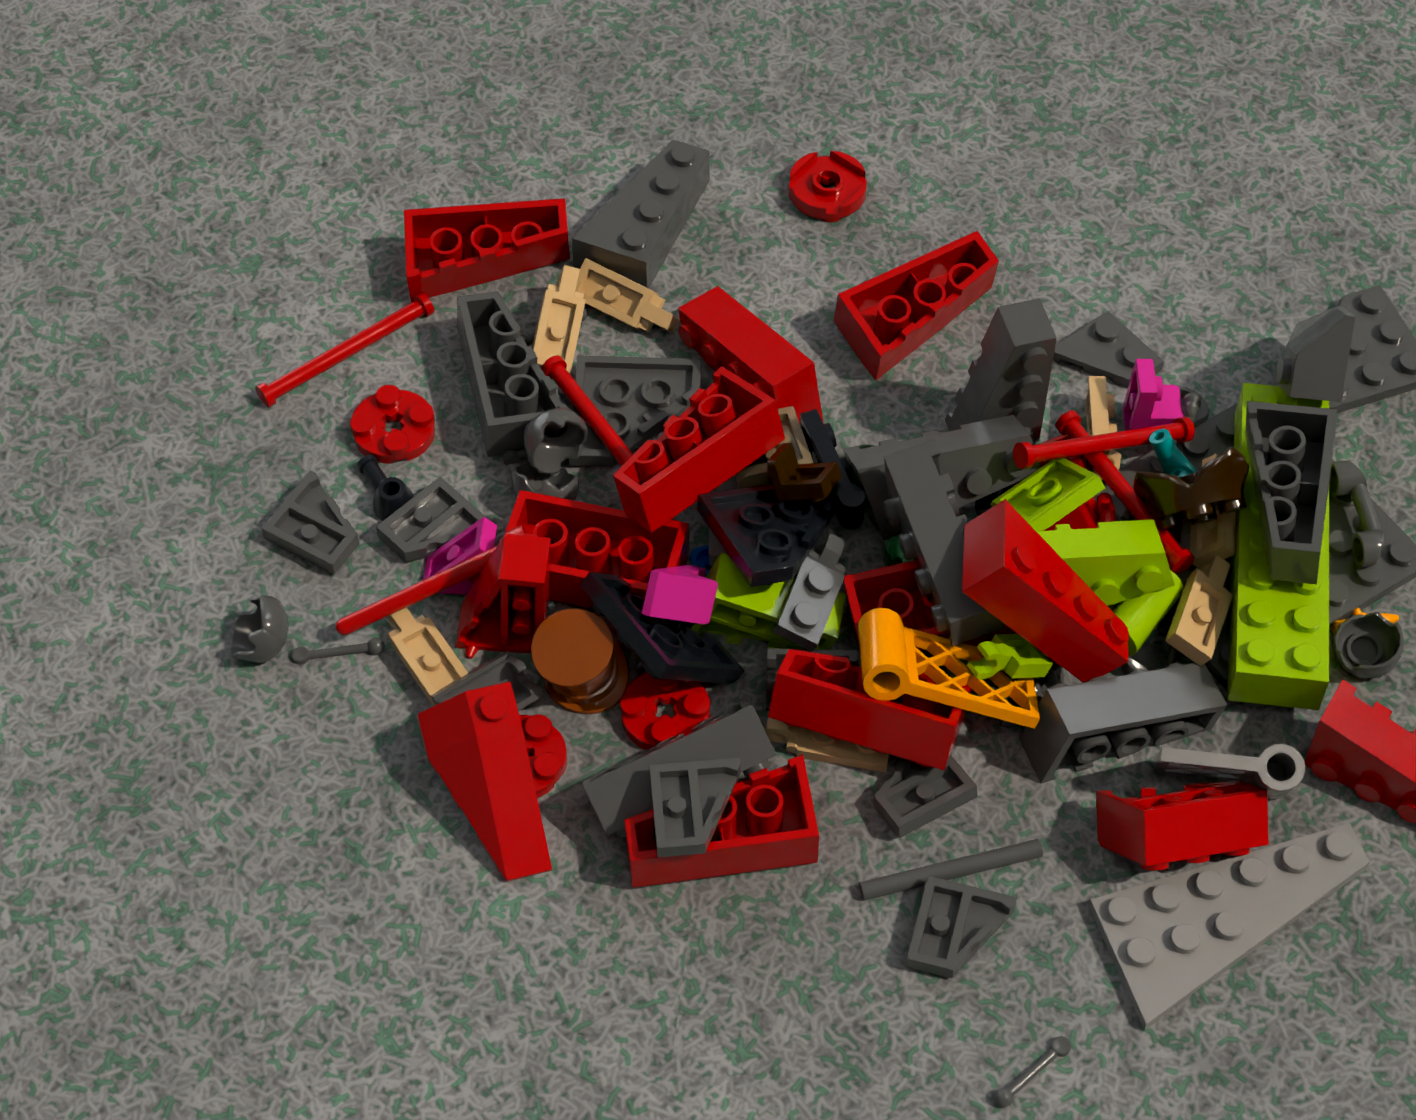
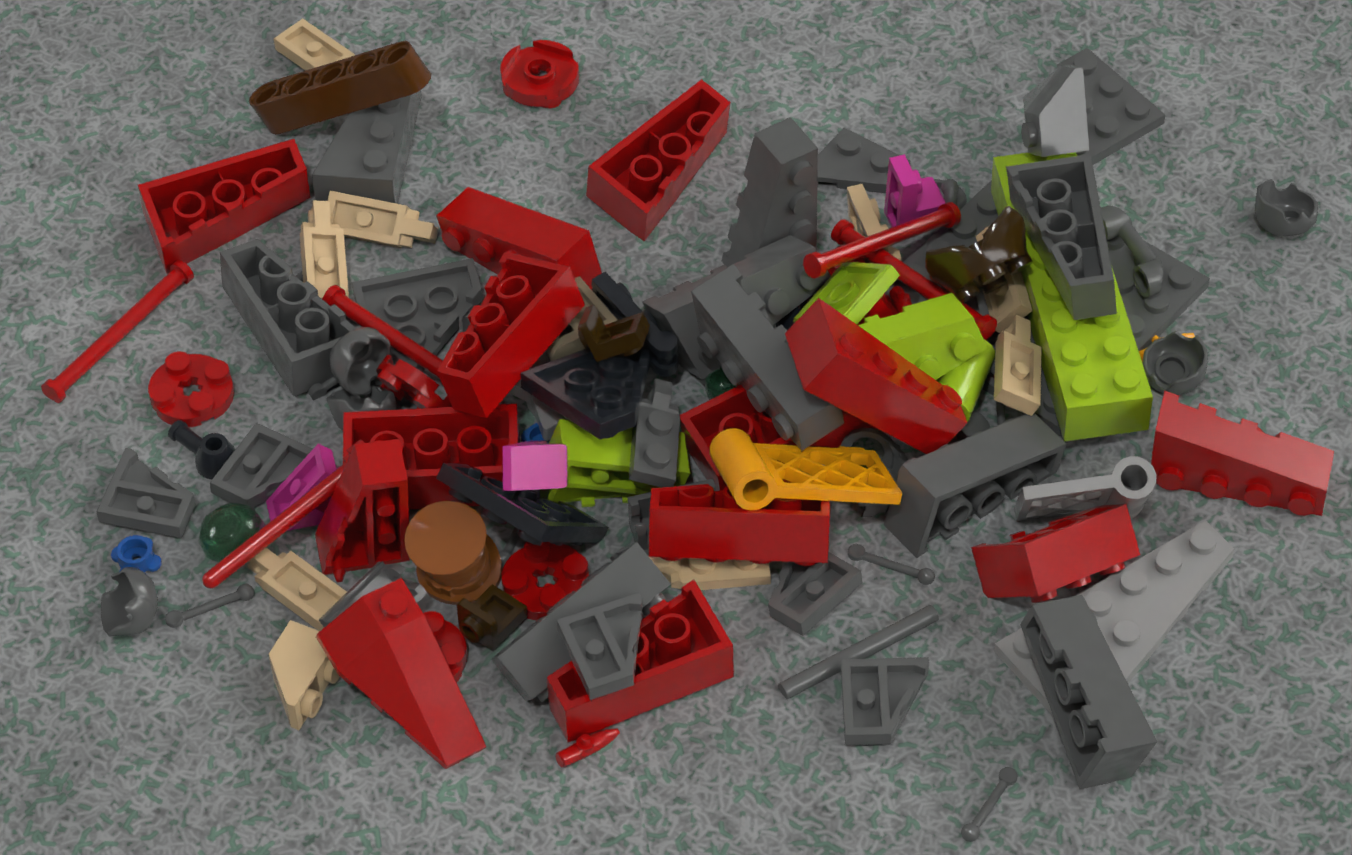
camera: 15 degrees left, 5 degrees down
lime plate [967,633,1053,680] -> none
teal arm [1149,429,1196,478] -> none
none -> blue plate [111,535,162,572]
none -> clear green hair [198,503,270,563]
none -> reddish brown beam [249,41,432,135]
none -> tan slope [269,620,340,730]
none -> tan hinge [274,18,355,71]
none -> red plate [376,355,452,409]
none -> dark brown bracket [457,584,528,651]
none -> red helmet [555,728,620,767]
none -> dark grey hinge [848,544,935,585]
none -> dark grey wedge [1020,595,1157,789]

